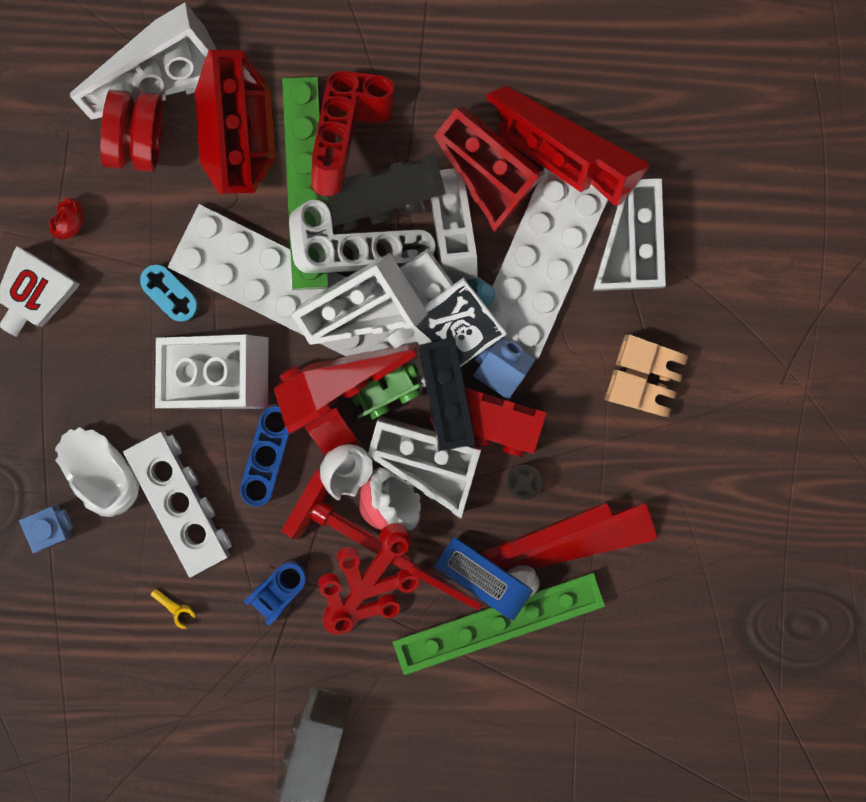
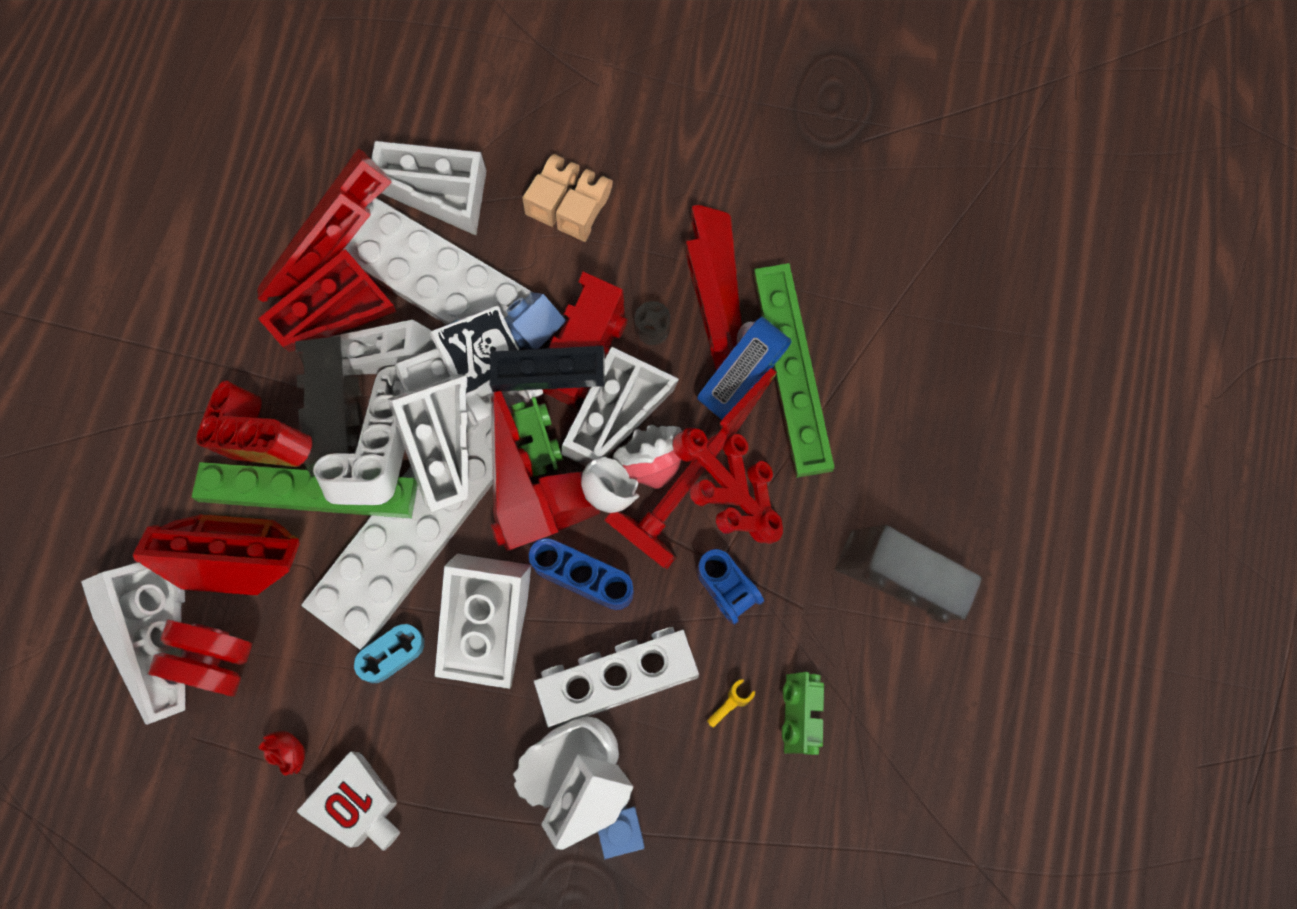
camera: 80 degrees left, 15 degrees down
none -> white slope [541,754,634,850]
none -> bright green hinge [782,672,824,755]

